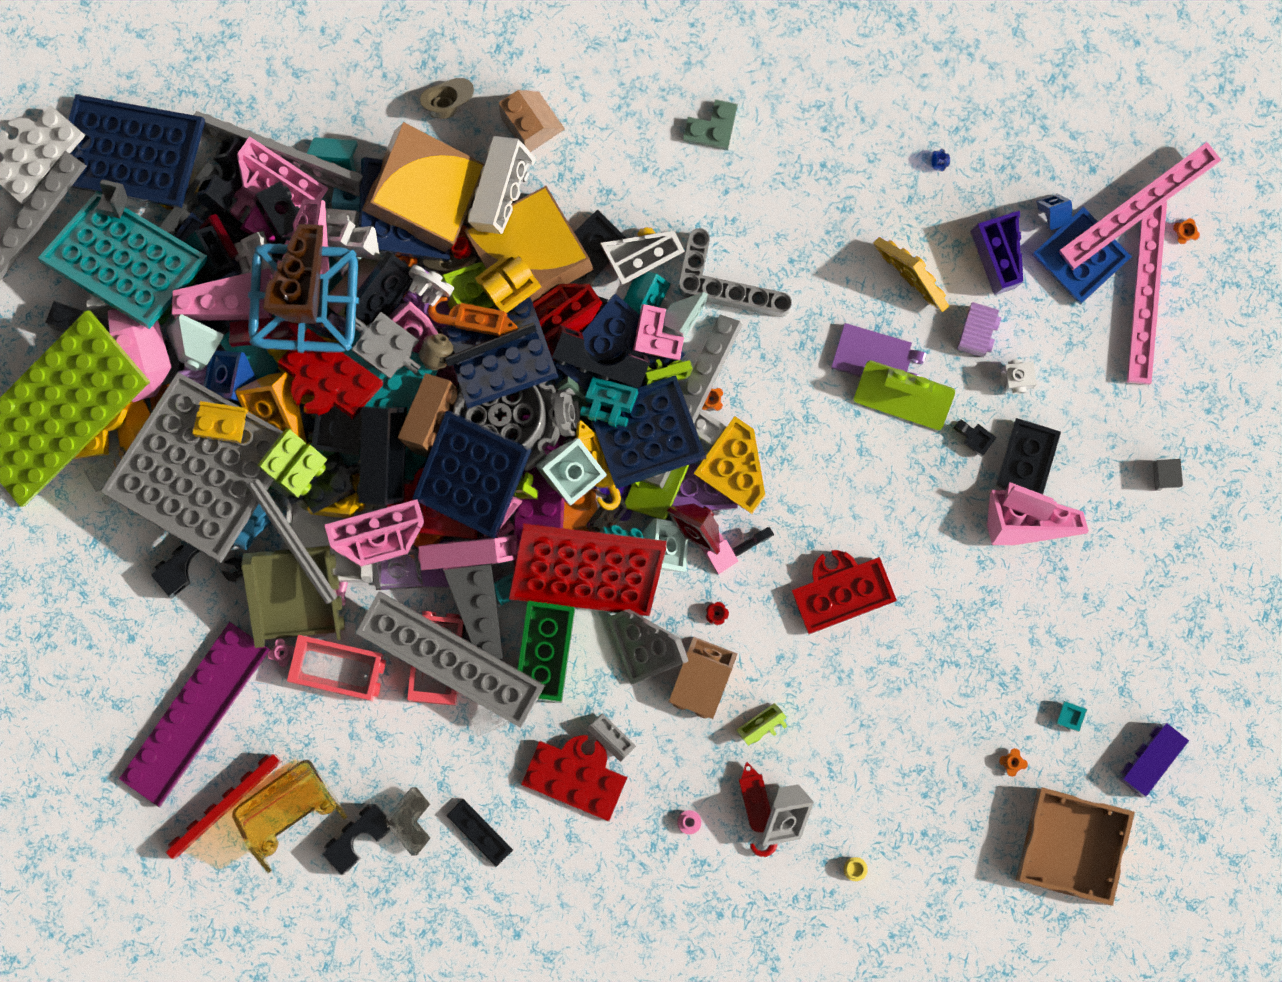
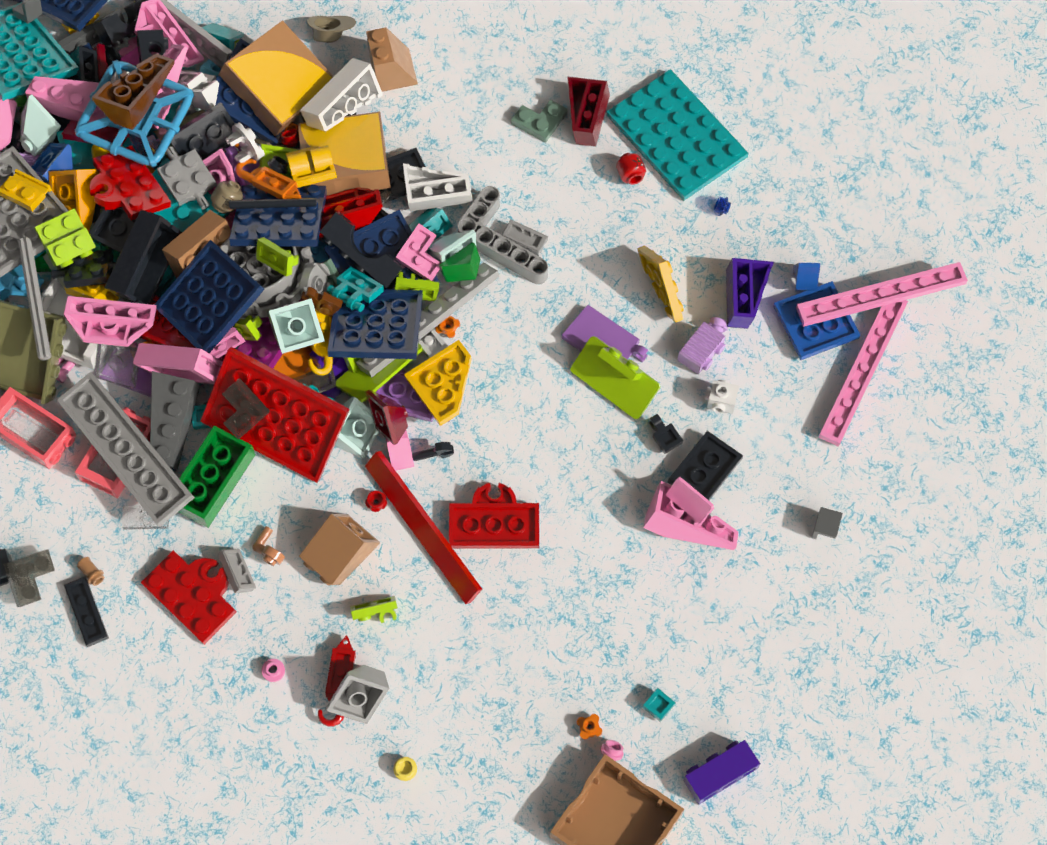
camera: 25 degrees right, 15 degrees down
light grey plate [607,609,689,685] -> none
orange plate [1173,218,1200,244] -> none
none -> medium nougat pin [77,557,105,586]
none -> clear smoke plate [222,378,270,440]
none -> nougat plate [252,526,285,566]
none -> lime plate [256,237,299,277]
none -> black plate [267,156,288,174]
none -> reddish brown plate [300,287,343,317]
none -> red tile [365,451,483,604]
none -> green slope [439,242,481,282]
none -> light grey plate [502,219,548,256]
none -> dark red wedge [567,76,610,147]
none -> bright pink plate [600,740,624,761]
none -> teal plate [606,69,749,201]
none -> red head [616,153,646,185]
none -> lavender plate [707,317,728,333]

